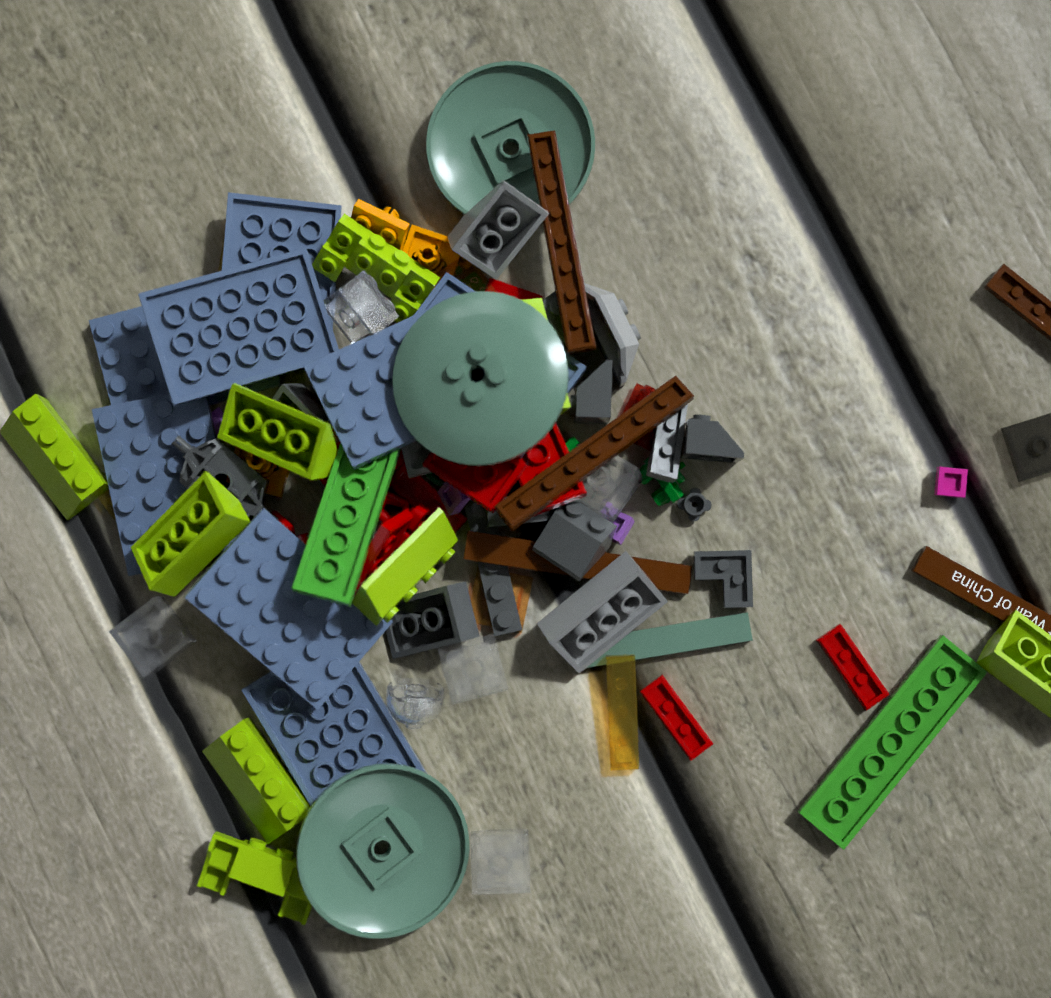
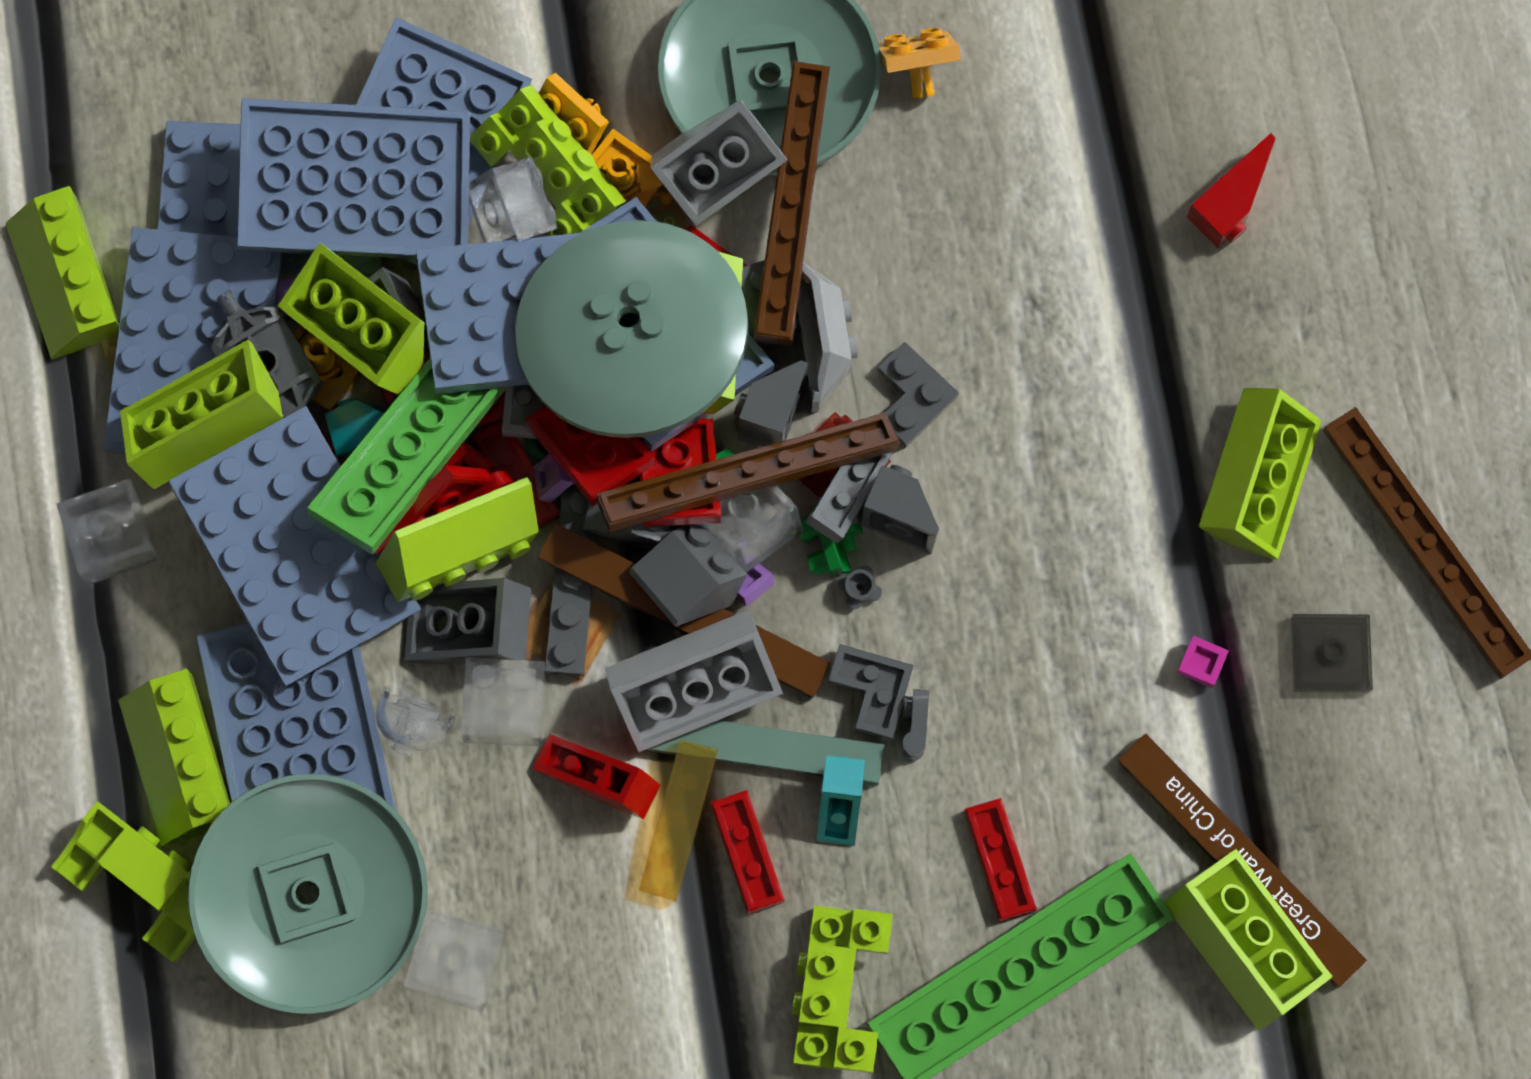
camera: 15 degrees right, 10 degrees down
none -> teal slope [325,397,387,458]
none -> red slope [532,734,661,820]
none -> lime bracket [792,905,893,1074]
none -> teal slope [816,755,865,846]
none -> light orange plate [878,27,961,98]
none -> dark grey plate [878,342,959,448]
none -> dark grey plate [901,689,929,761]
none -> red slope [1187,133,1276,248]
none -> lime slope [1199,388,1322,559]

